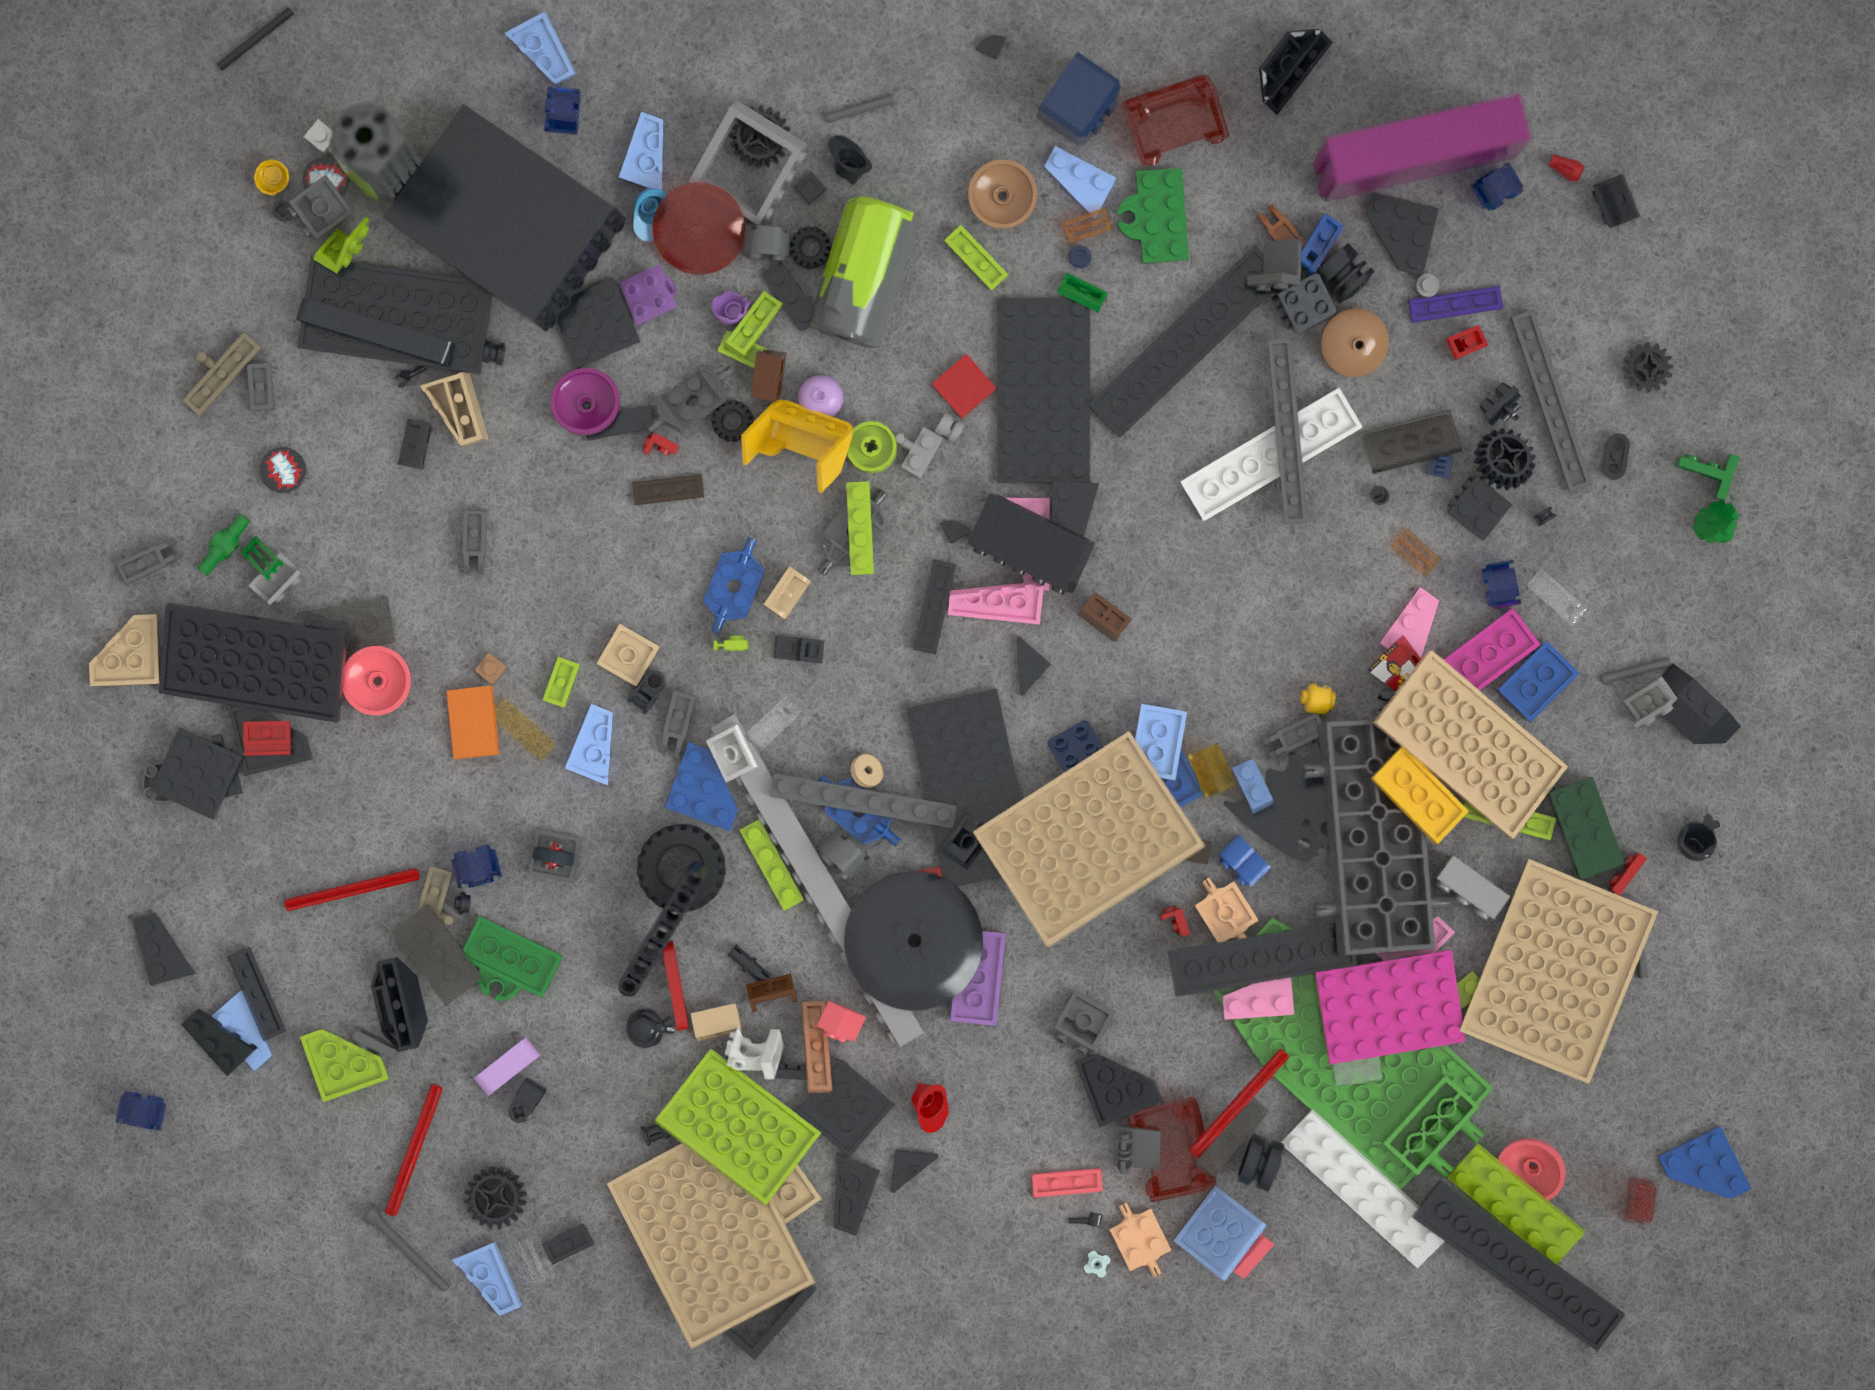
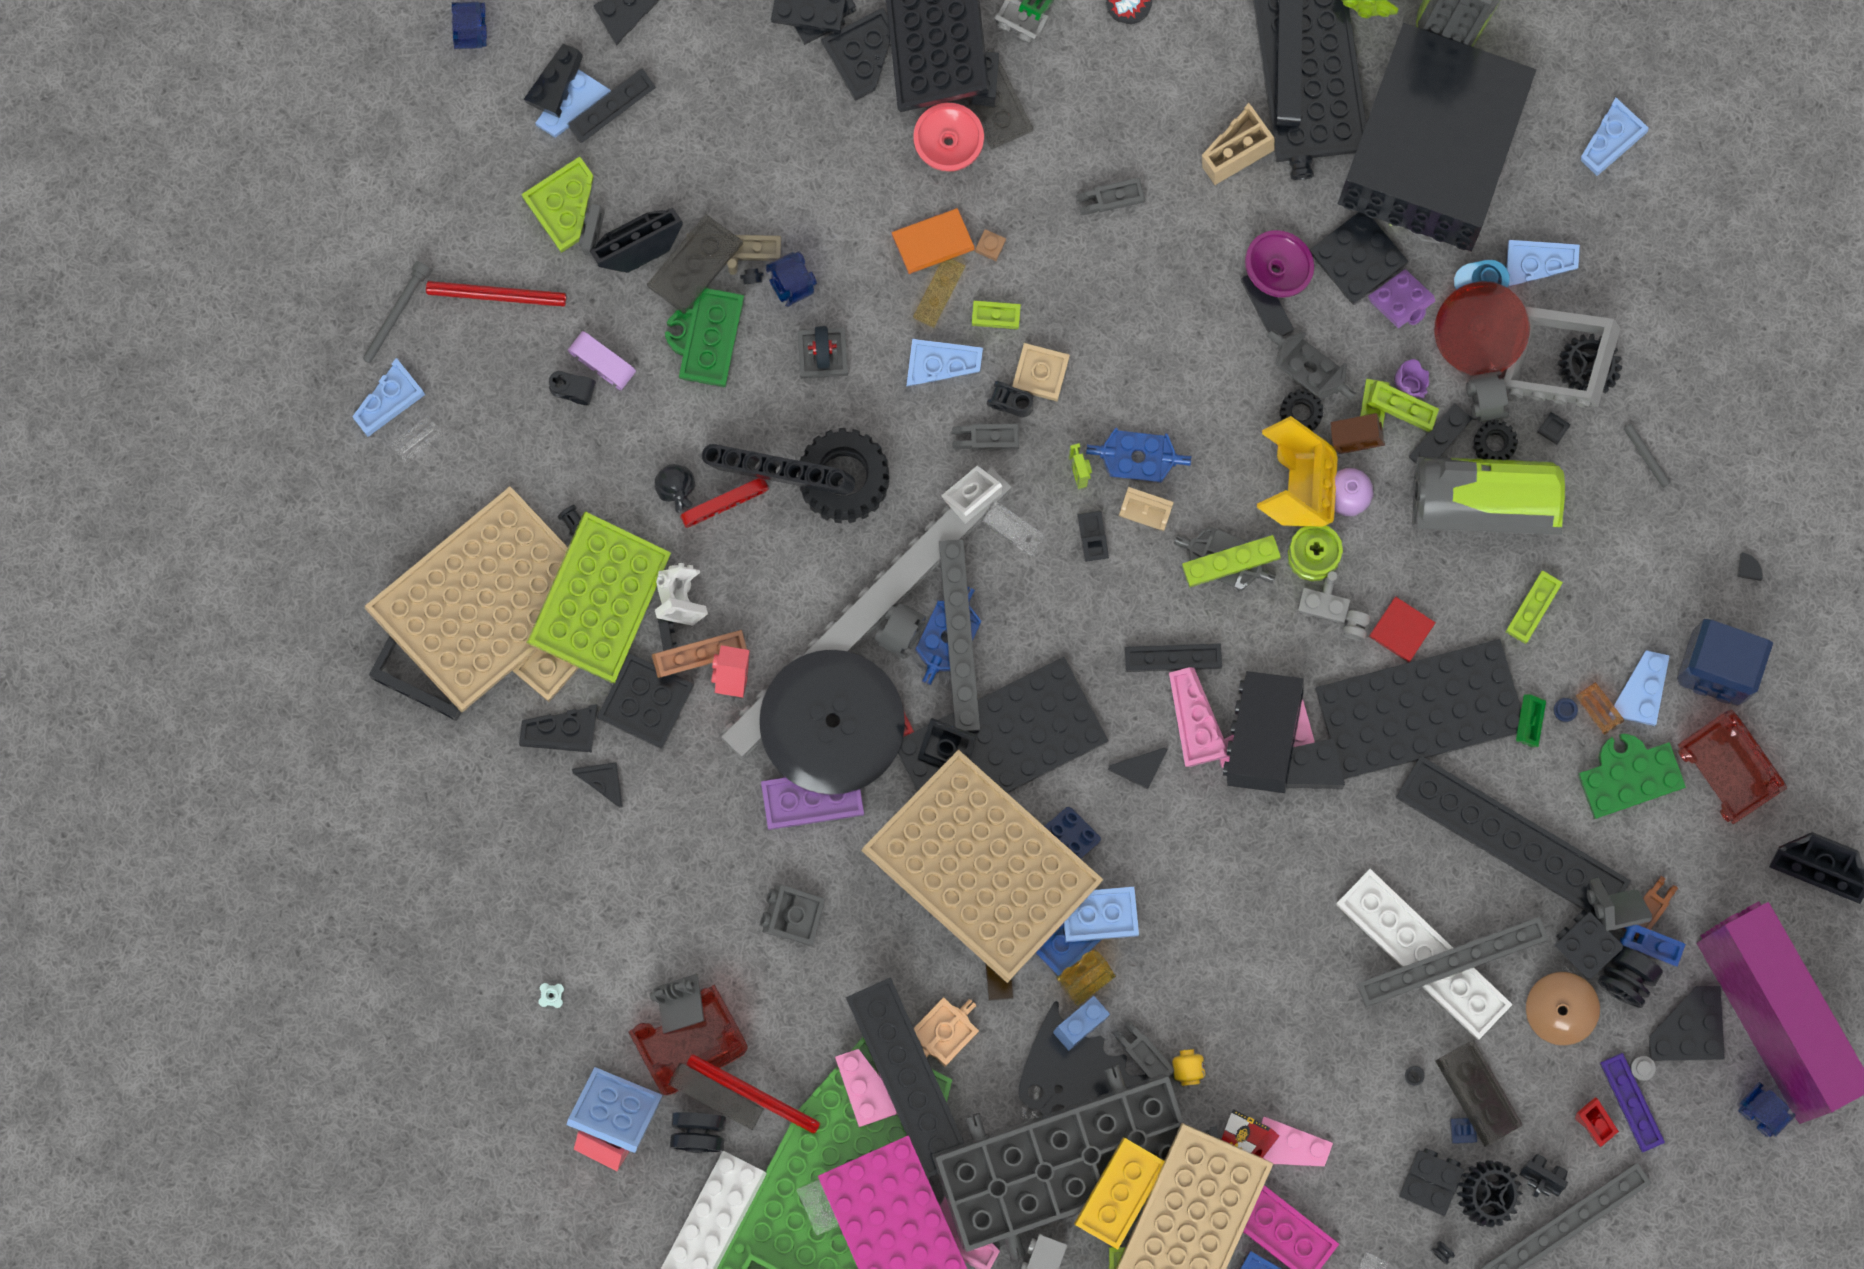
camera: 70 degrees right, 10 degrees down
red plate [243,721,291,756] -> none
red axle [284,868,420,911] -> none
black hand [394,366,427,388] -> none
black hinge [398,419,433,470] -> none
black gear [464,1166,527,1229] -> none
black plate [542,1223,595,1265] -> none
clear blue brick [544,86,581,135] -> none
dark brown tile [632,474,704,506] -> none
red bracket [642,432,680,456] -> none
blue plate [665,742,738,831] -> none
tan hinge [690,1003,743,1041] -> none
black pin [727,944,771,981] -> none
lime plate [740,819,804,911] -> none
reddish brown hinge [746,973,798,1013] -> none
black piece [828,135,872,185] -> none
tan piece [850,753,884,788] -> none
red piece [911,1083,949,1133] -> none
black tile [940,521,971,544] -> none
medium nougat dish [968,159,1037,229] -> none
coral tile [1031,1168,1103,1197] -> none
black hand [1069,1212,1102,1227] -> none
black plate [1075,1054,1163,1127] -> none
reddish brown hinge [1078,592,1132,642] -> none
light nougat plate [1109,1202,1171,1277] -> none
red bracket [1159,905,1191,937] -> none
blue brick [1219,835,1271,887] -> none
clear orange tile [1391,529,1441,577] -> none
clear blue brick [1481,559,1521,610] -> none
red cone [1549,154,1585,183] -> none
black bracket [1593,174,1641,228] -> none

